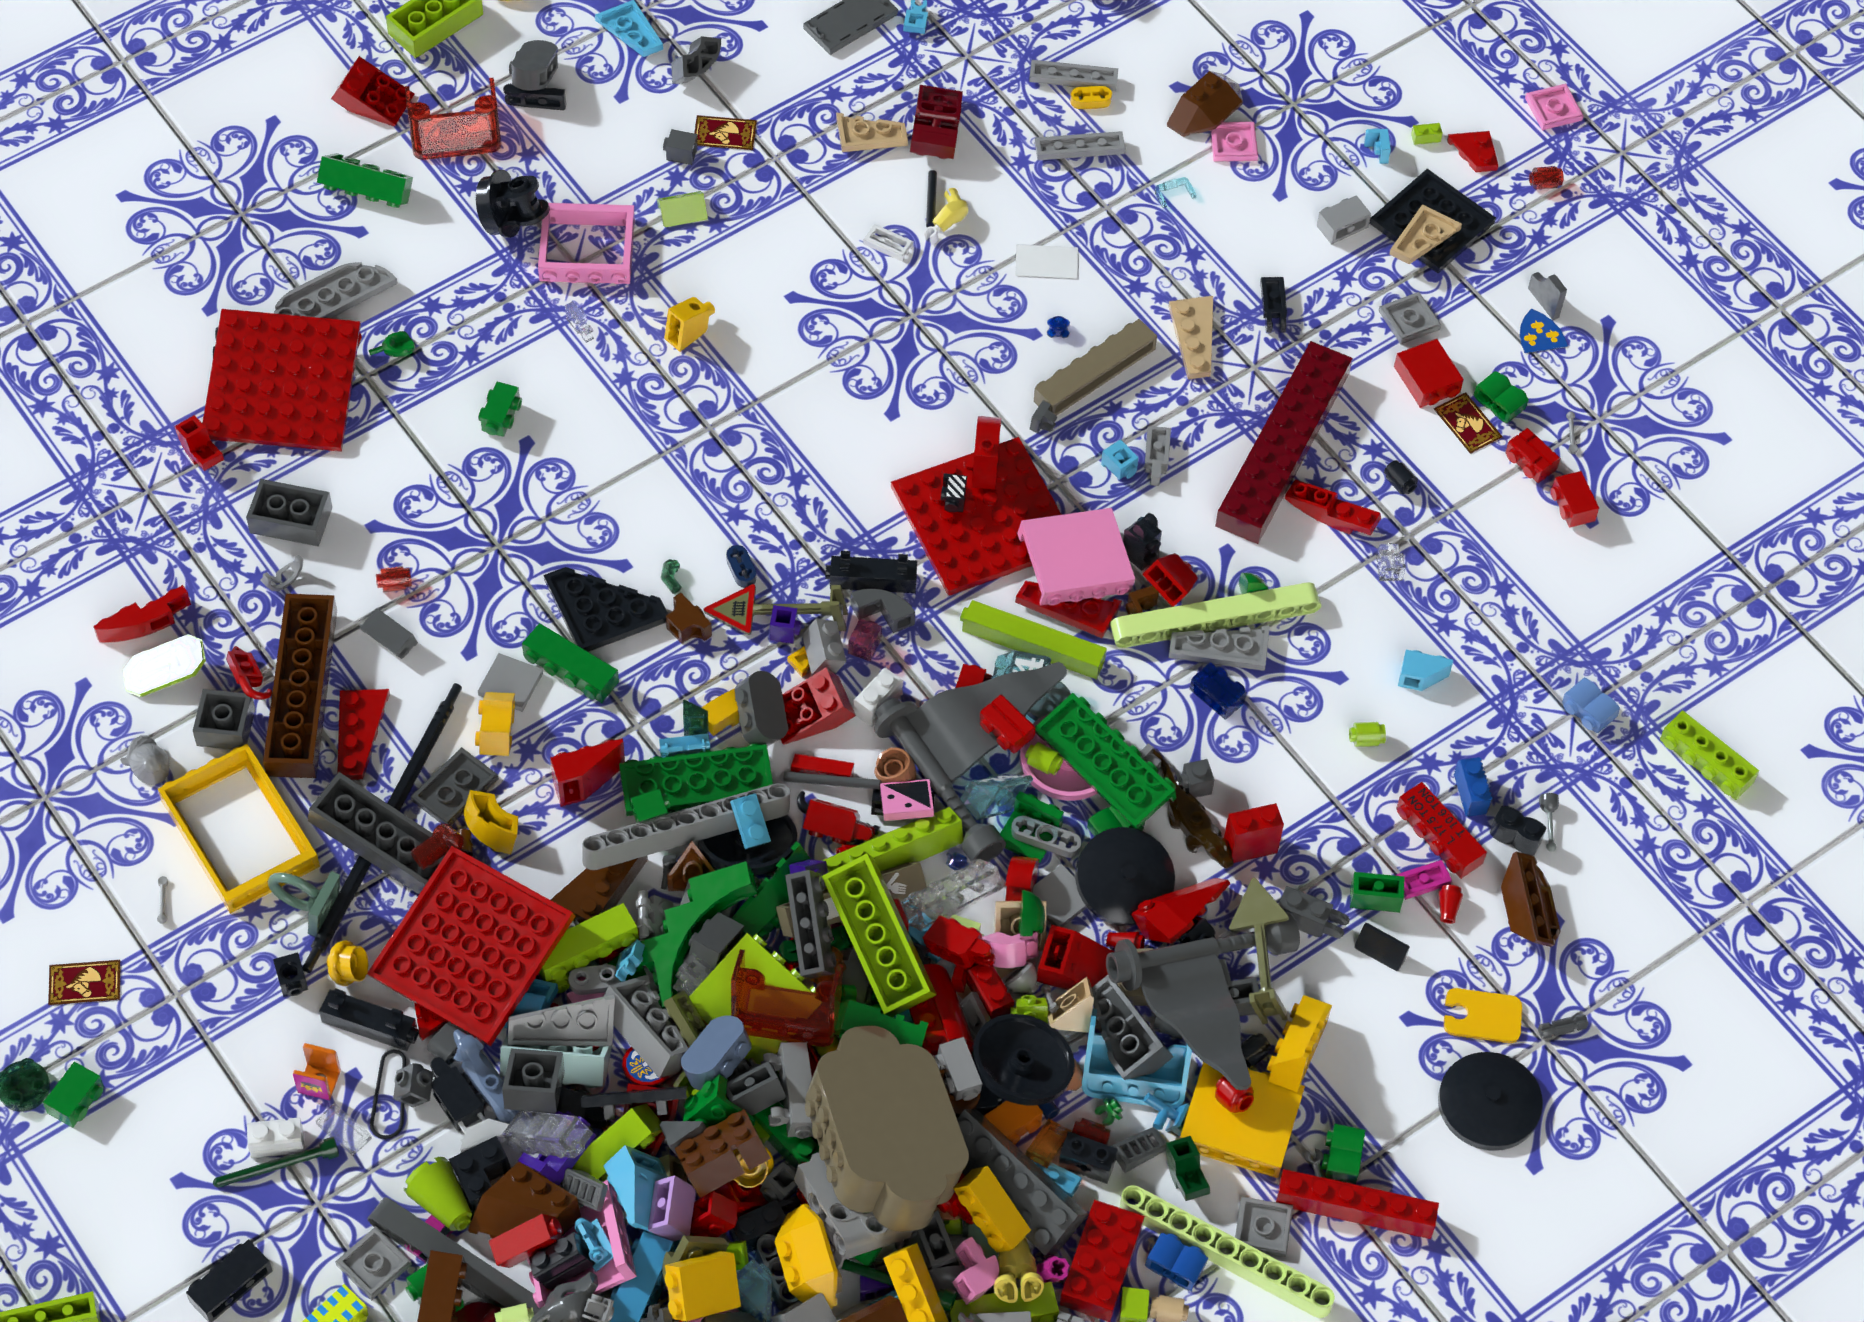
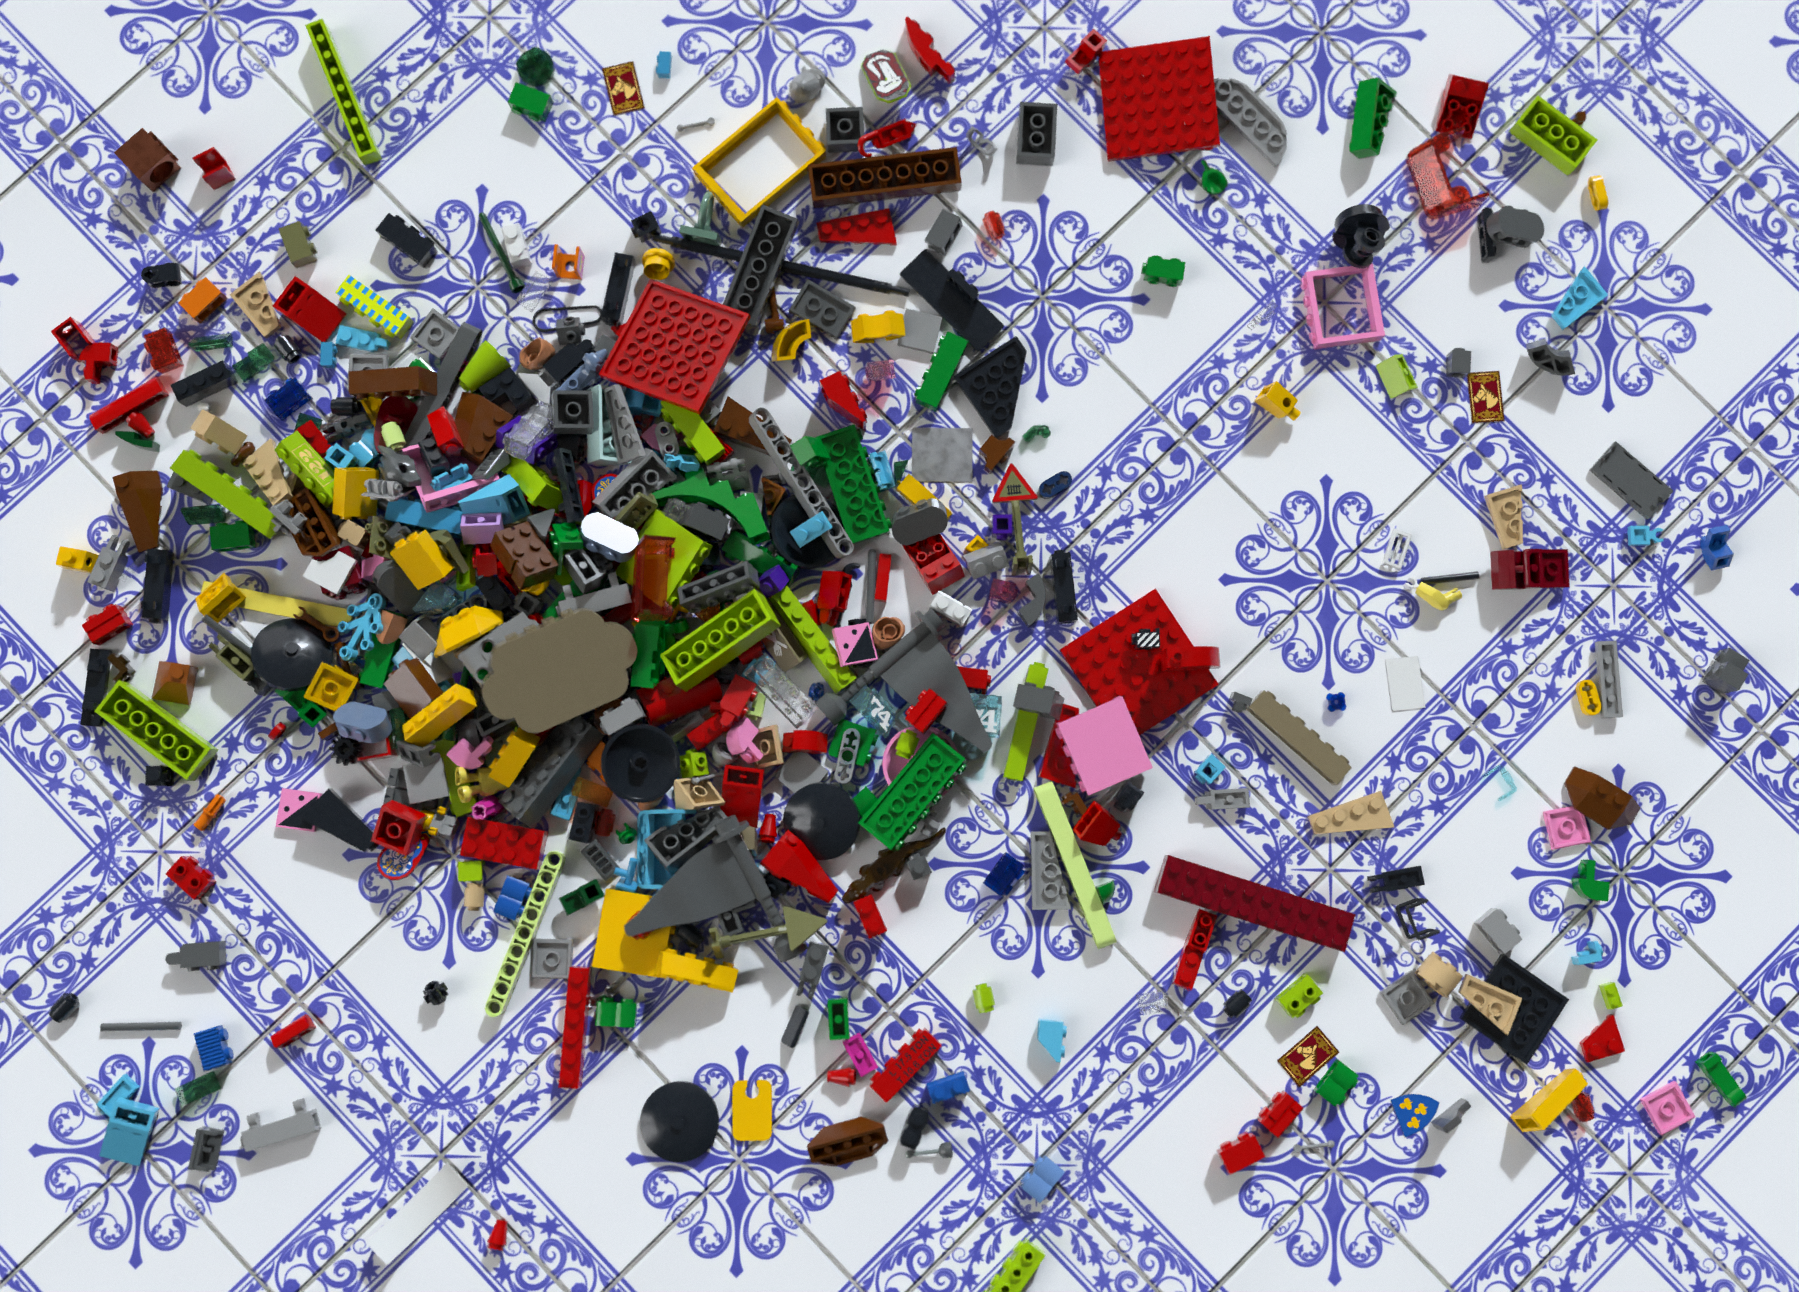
camera: 80 degrees right, 25 degrees up
clear red piece [411,823,464,870] -> none
green brick [1019,890,1045,936] -> none
light grey plate [1034,131,1126,160] -> none
red brick [1394,339,1464,408] -> none
dark grey axle [1538,1014,1588,1039] -> none
none -> nougat hair [519,337,556,370]
none -> dark azure piece [656,51,672,79]
none -> clear pink brick [865,359,896,382]
none -> black bracket [900,249,1004,352]
none -> flat silver sticker [912,428,972,482]
none -> dark grey brick [1013,682,1065,720]
none -> lime brick [1275,974,1323,1018]
none -> black piece [1396,898,1440,940]
none -> tan brick [1415,952,1463,998]
none -> yellow slope [1510,1068,1588,1132]
none -> green brick [1572,860,1610,902]
none -> green leg [1695,1051,1747,1108]

